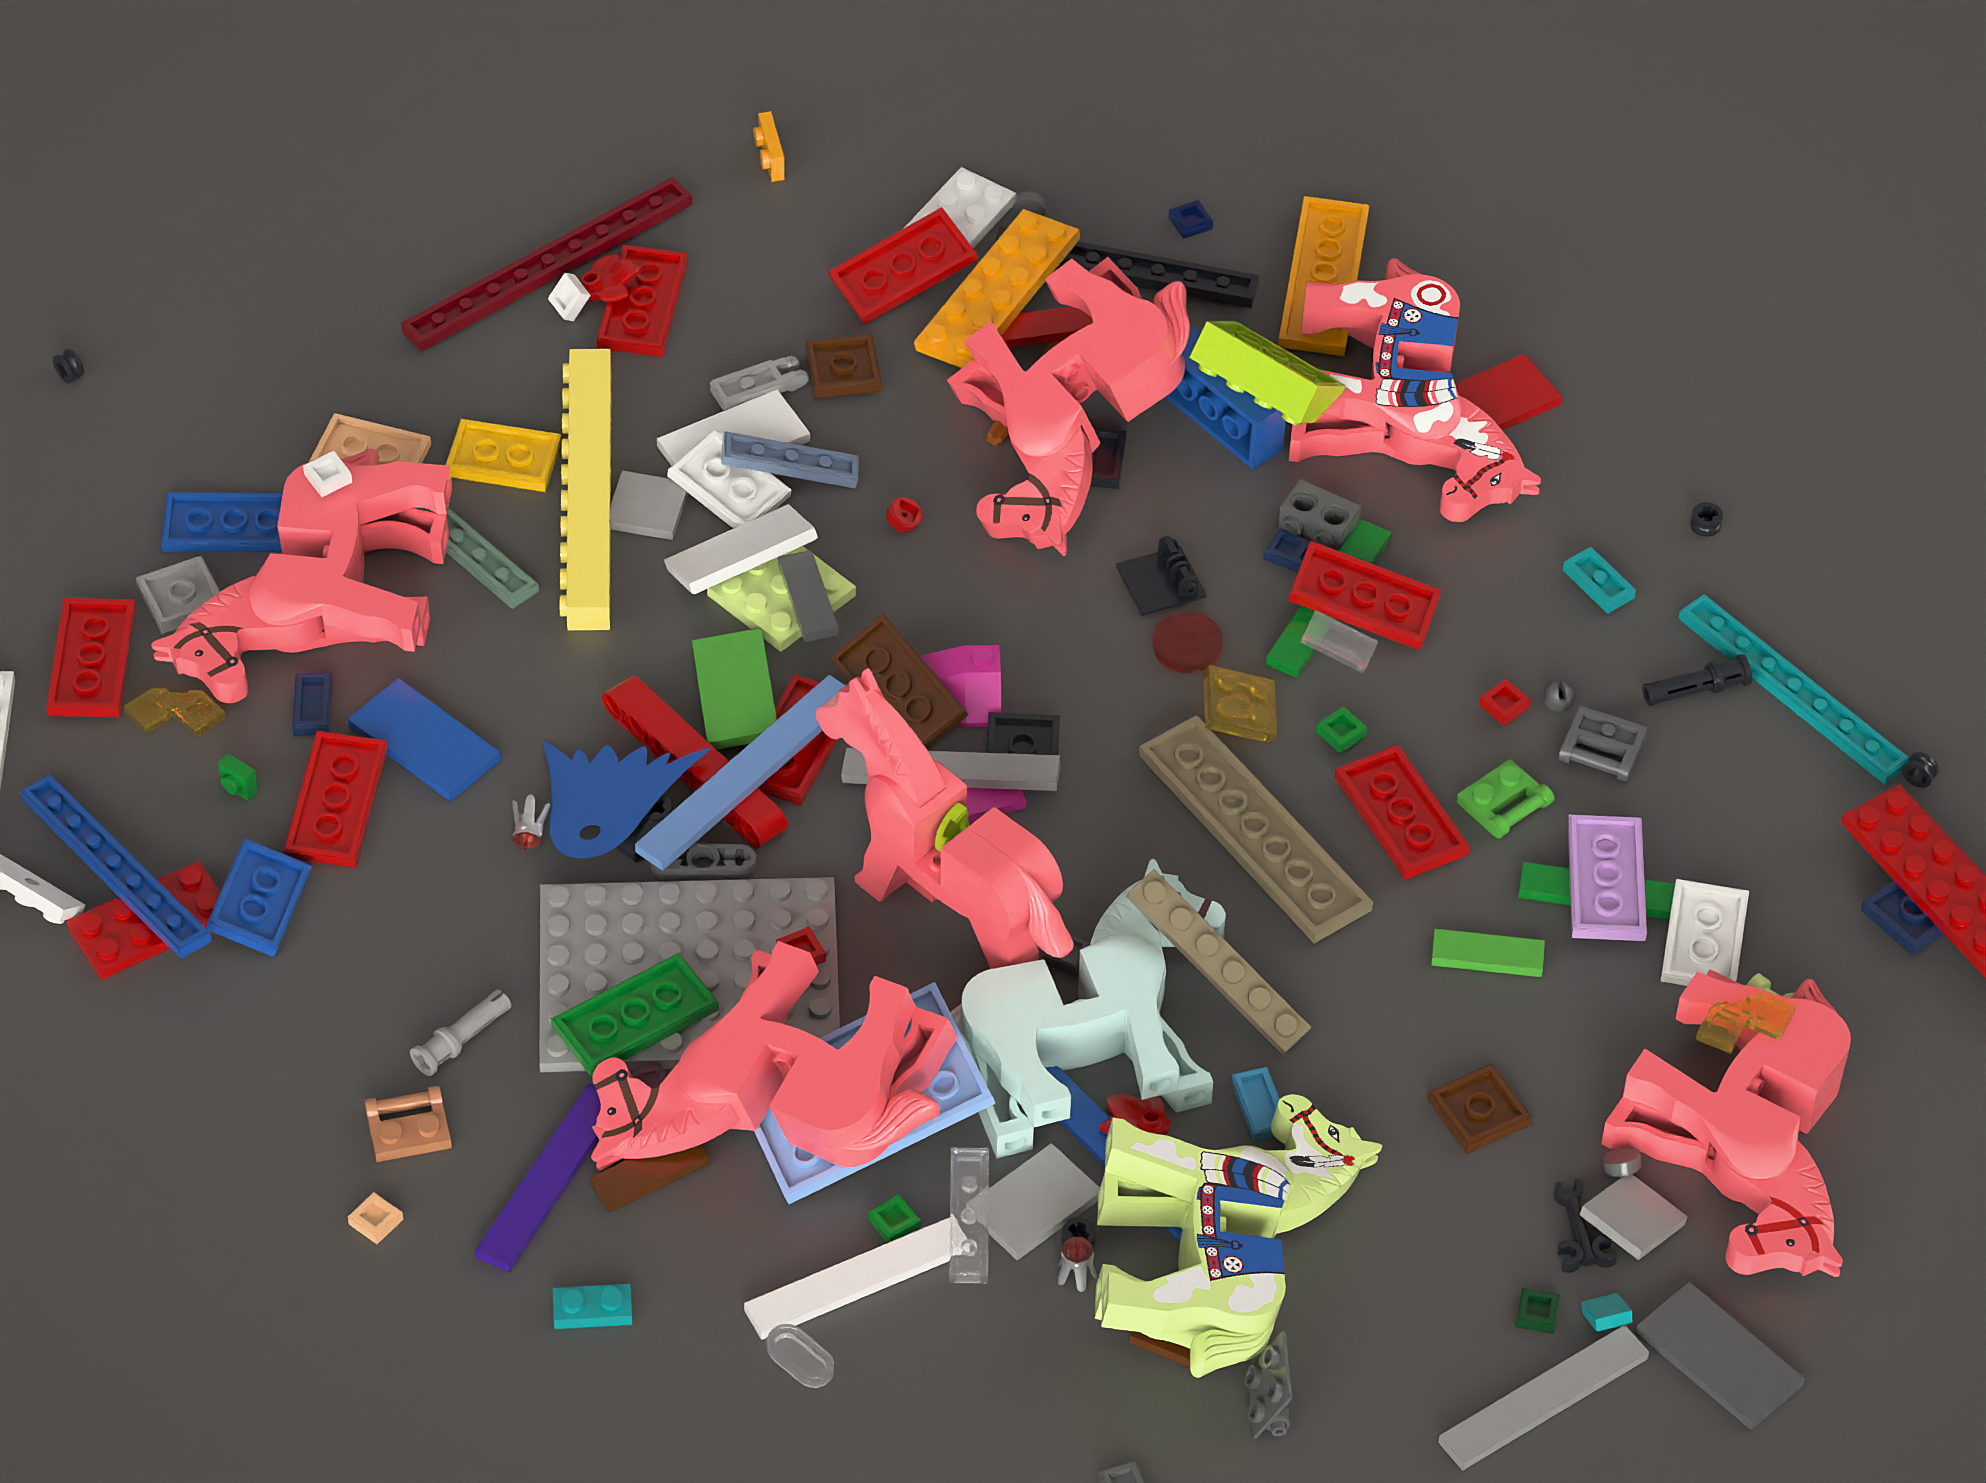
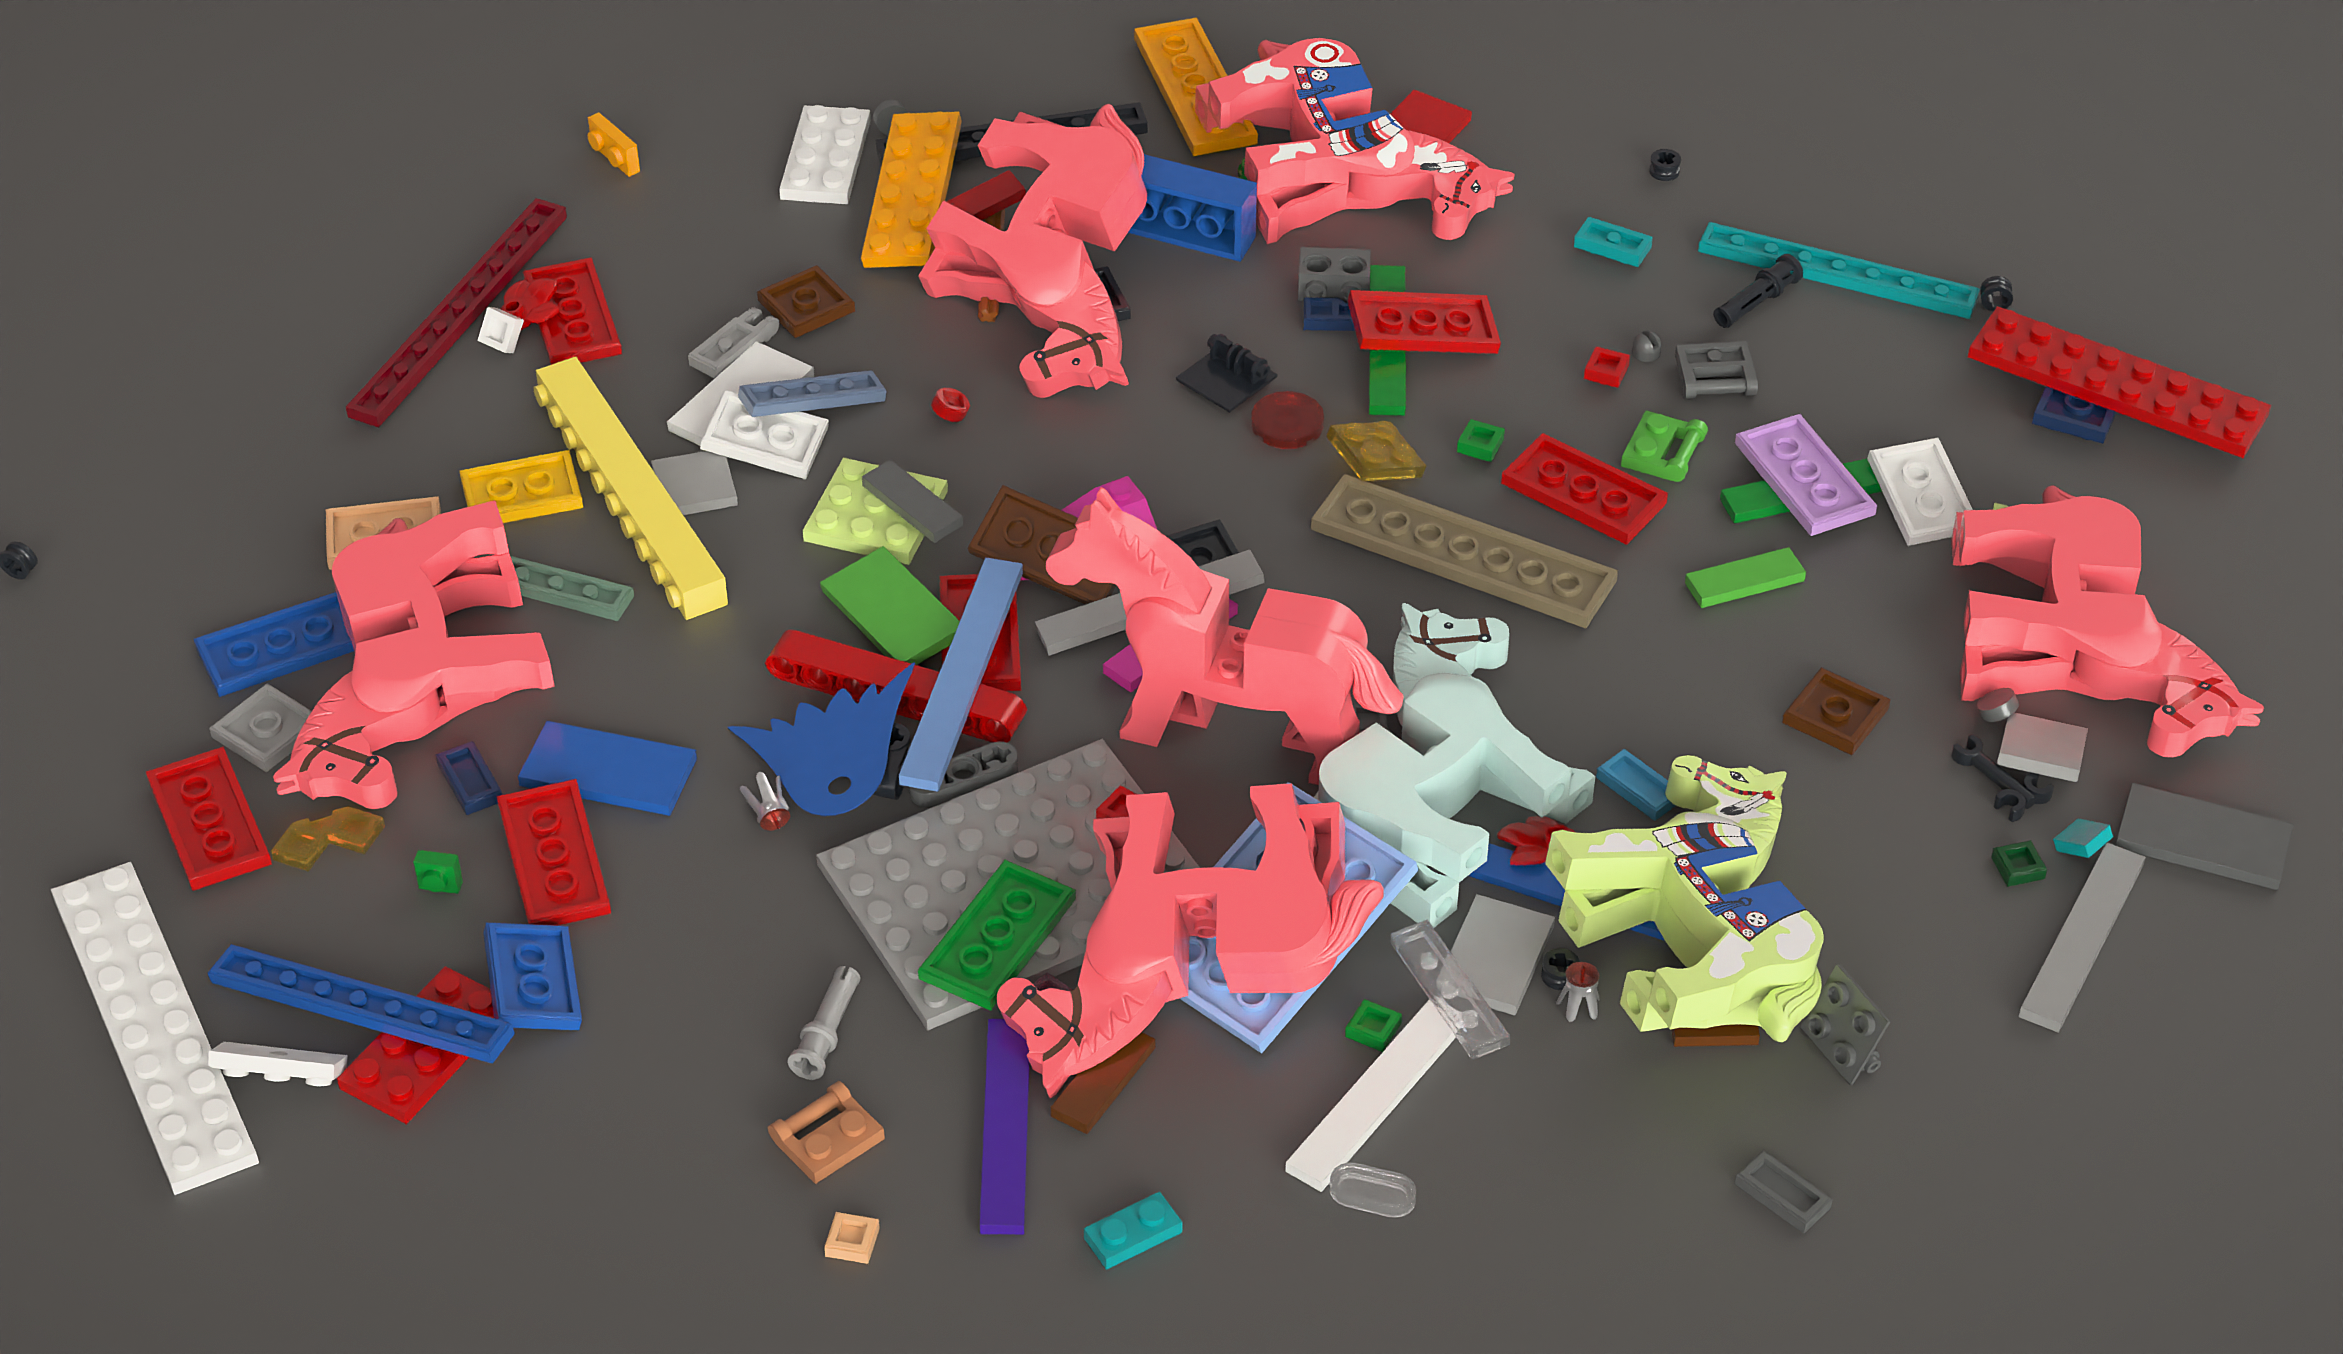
camera: 25 degrees left, 5 degrees down
white plate [303,451,352,497] -> none
white tile [664,504,818,594] -> none
red plate [828,207,978,325] -> none
lime tile [935,802,969,852] -> none
dark tan plate [1126,869,1311,1056] -> none
clear blue tile [1169,200,1213,239] -> none
lime slope [1189,321,1346,426] -> none
clear tile [1300,610,1379,673] -> none
clear yellow tile [1696,992,1796,1054] -> none

